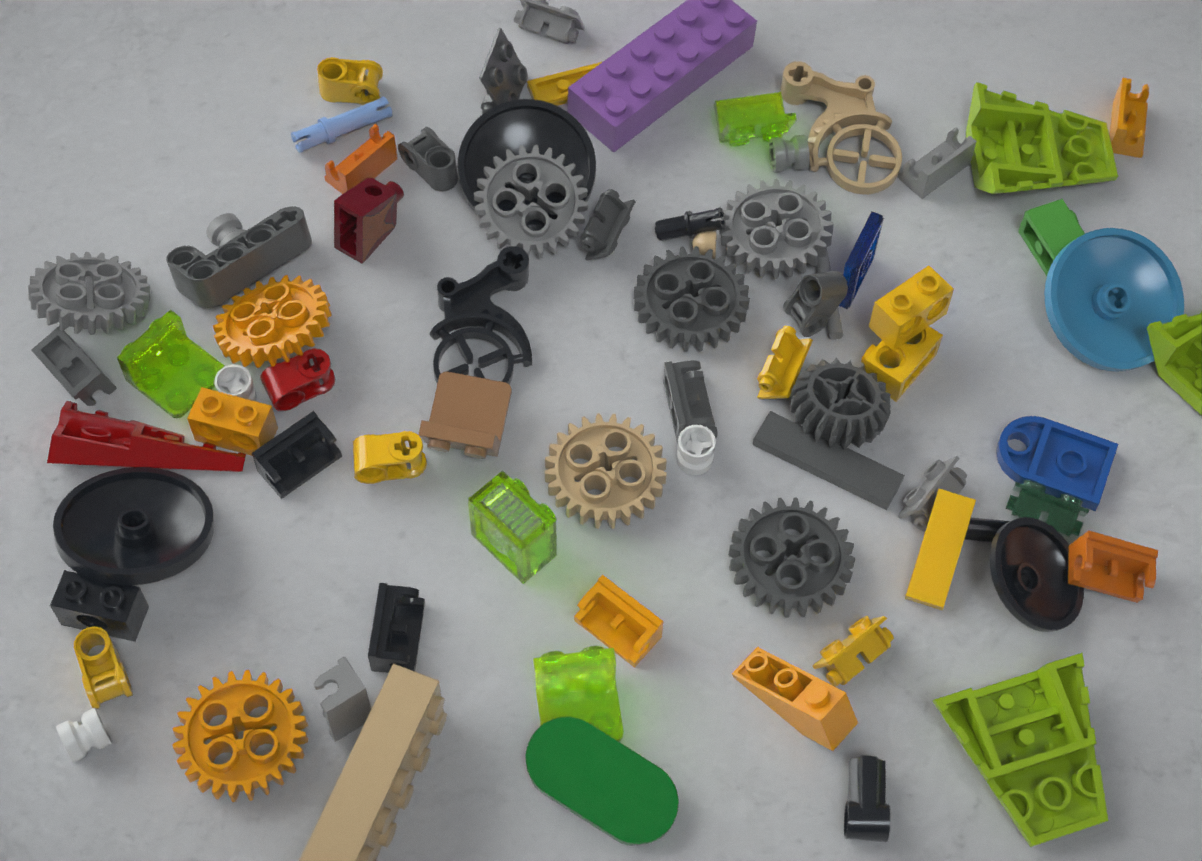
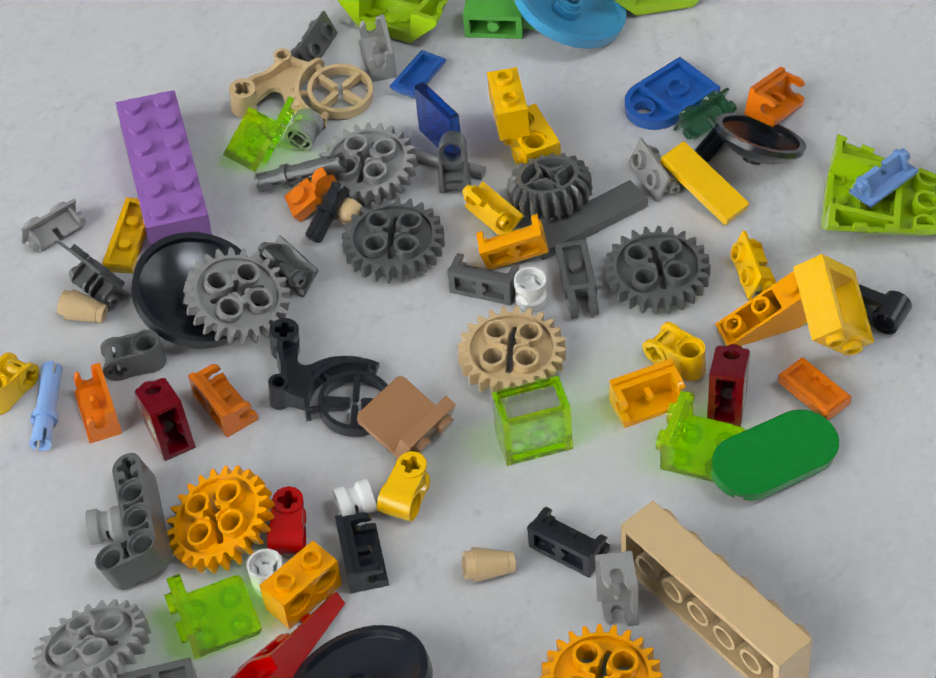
camera: 55 degrees left, 10 degrees down
none -> tan cone [57,289,108,323]
none -> orange hinge [188,364,259,438]
none -> dark grey pin [254,152,347,193]
none -> orange plate [284,167,337,222]
none -> dark grey hinge [290,10,338,62]
none -> white wheel [333,478,377,516]
none -> blue tile [390,50,446,99]
none -> tan cone [462,547,516,583]
none -> light orange hinge [476,214,549,270]
none -> dark grey hinge [554,239,599,319]
none -> yellow piece [642,322,706,381]
none -> dark red torso [707,344,750,427]
none -> orange plate [778,357,852,421]
none -> yellow window [793,254,874,356]
none -> medium blue hinge [849,148,919,208]

